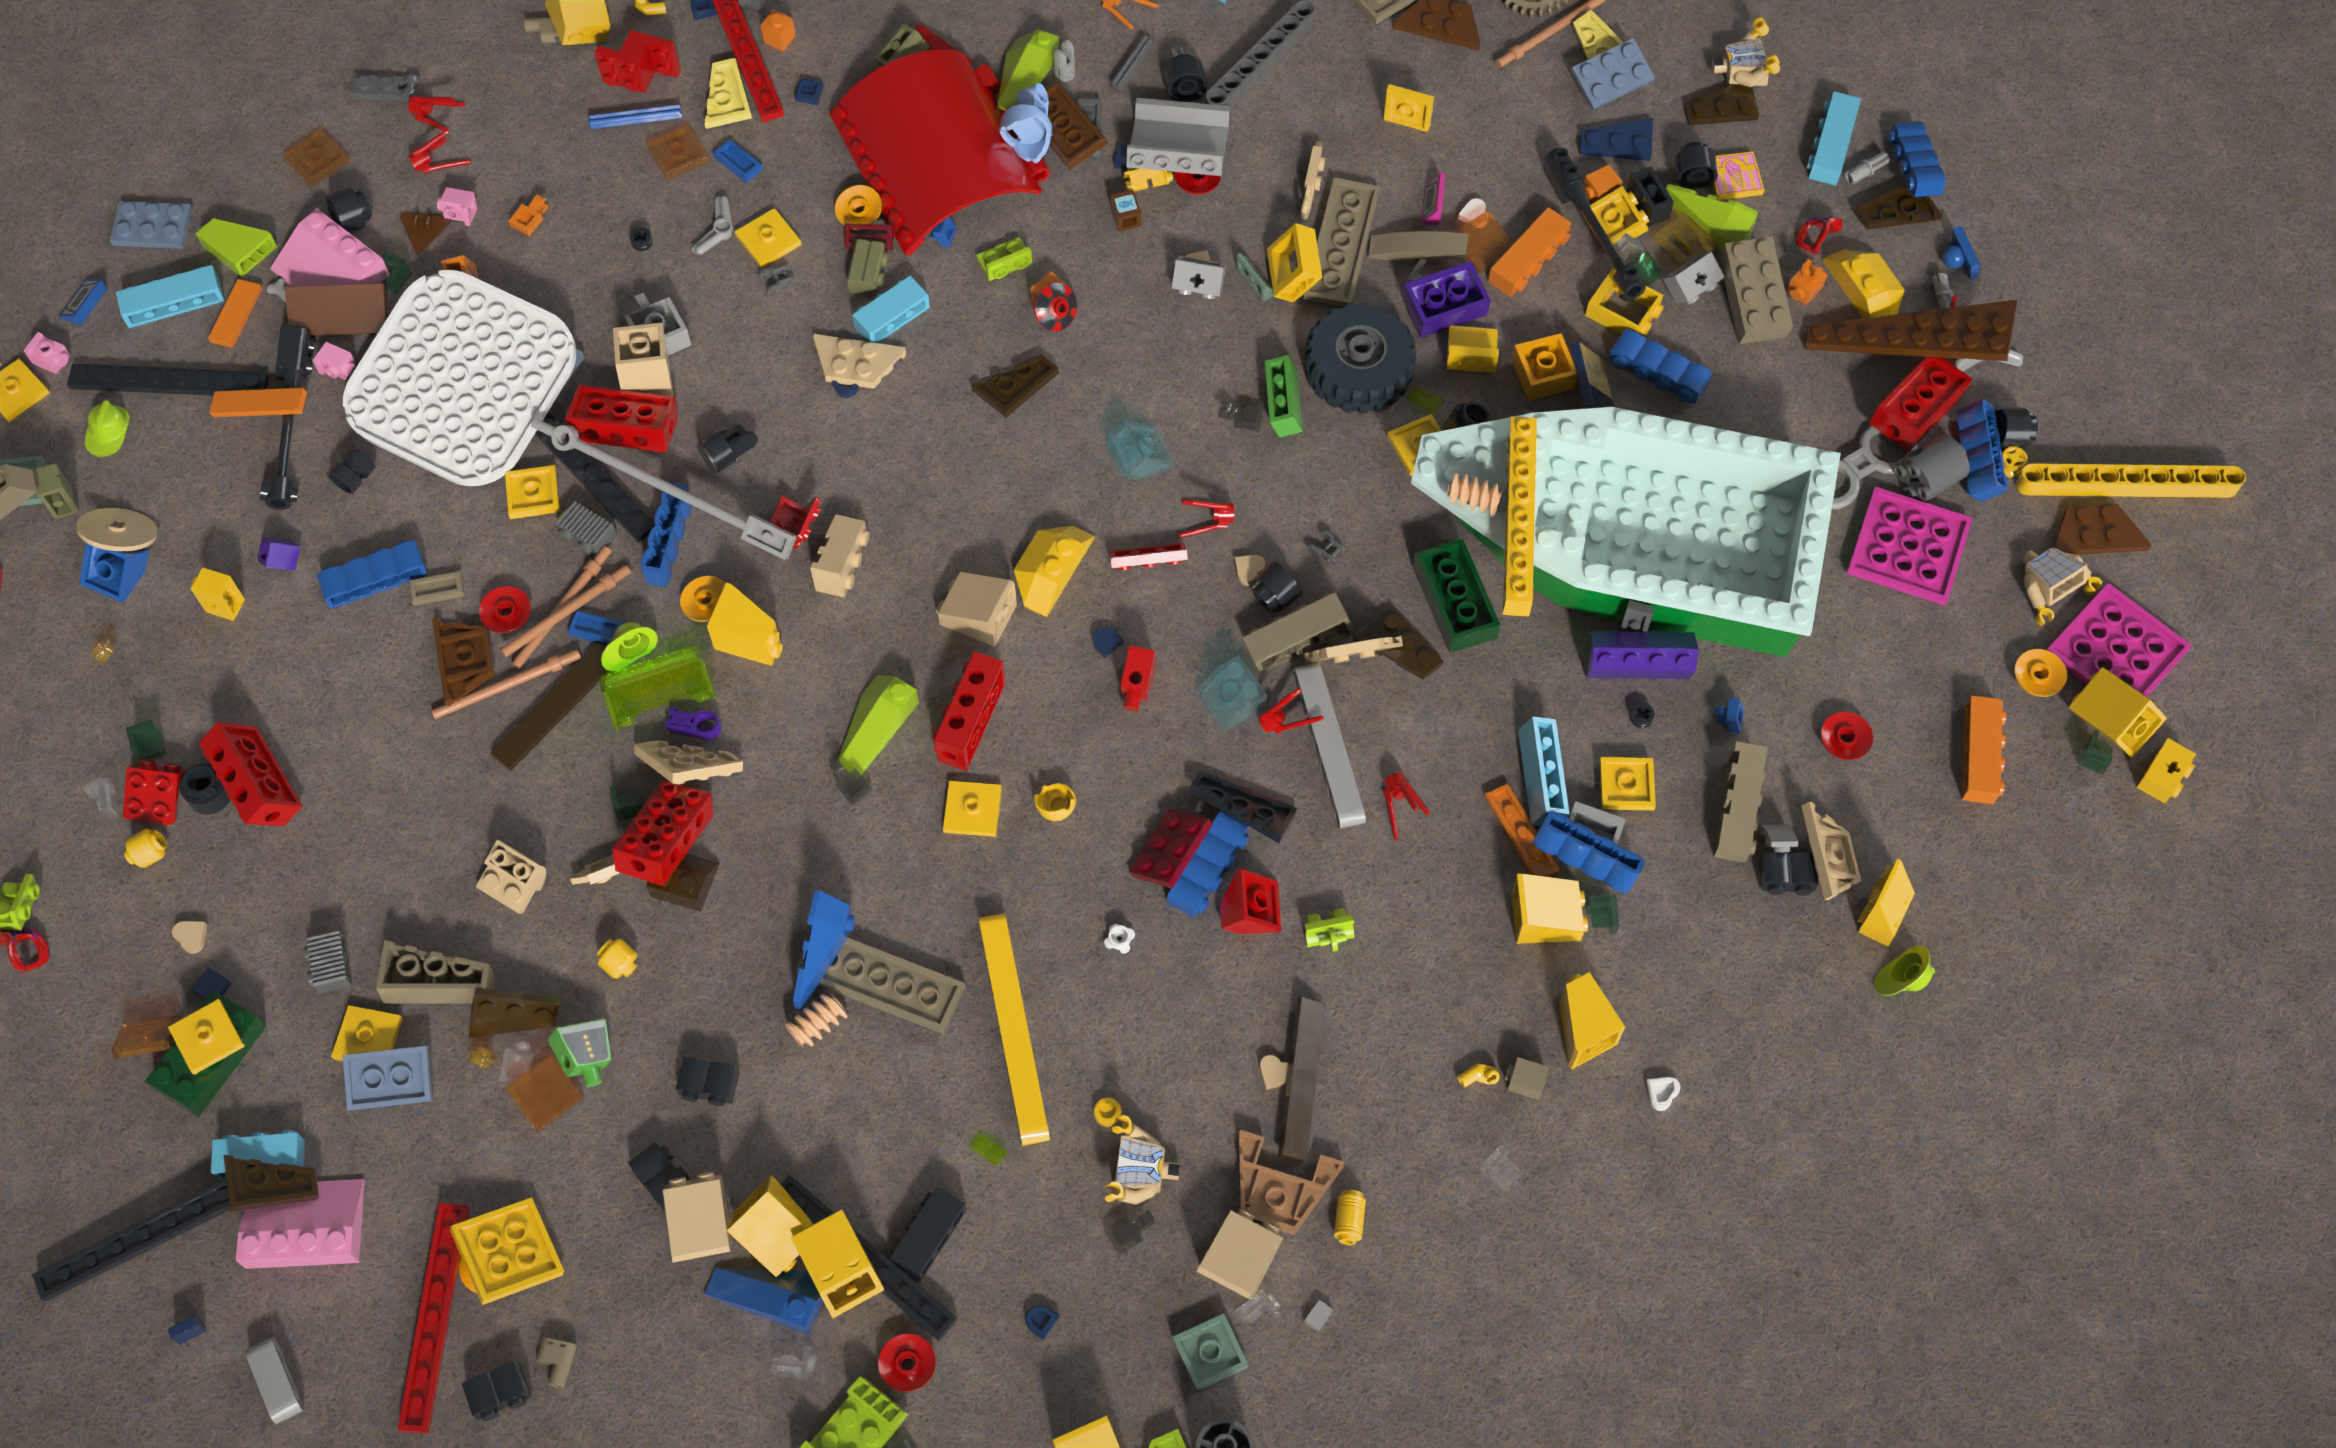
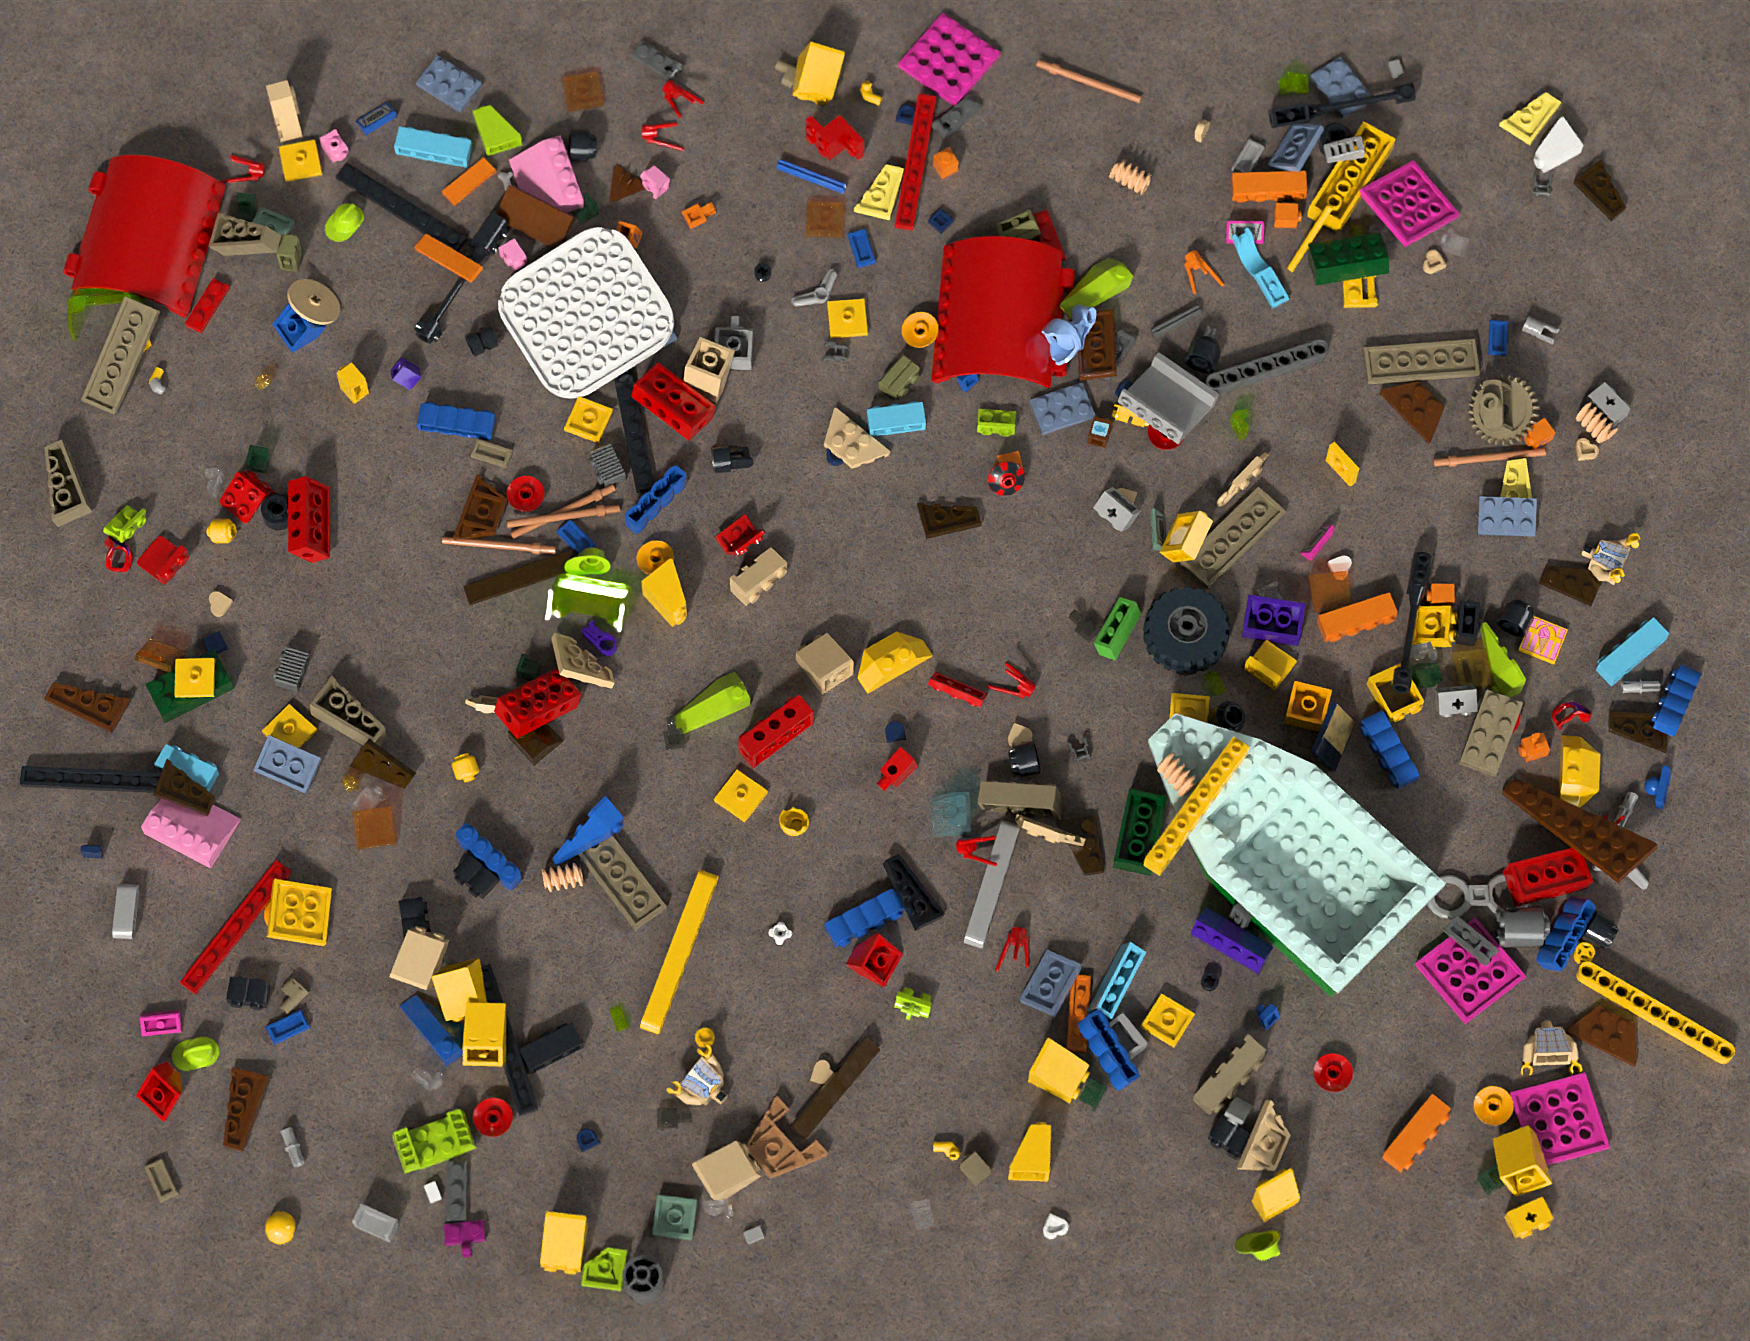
camera: 30 degrees right, 5 degrees up
tan brick [476,840,546,914] -> none
light grey bar [531,418,797,560] -> none
torso [548,1019,611,1088] -> none
dark red tile [845,223,894,250] -> none
light grey hinge [1054,40,1075,82] -> none
clear light blue slope [1105,420,1176,481] -> none
dark red plate [1128,808,1213,889] -> none
yellow head [1334,1190,1366,1245] -> none
dark tan slope [1368,231,1469,264] -> none
dark blue wing [1579,118,1653,161] -> none
none -> reddish brown wing [44,682,131,733]
none -> red bracket [137,536,189,585]
none -> blue tile [266,1010,310,1045]
none -> blue brick [455,823,522,890]
none -> sand blue plate [1019,950,1082,1017]
none -> sand blue plate [1029,383,1095,435]
none -> clear neon green bracket [1229,409,1249,441]
none -> dark grey plate [1444,916,1499,966]

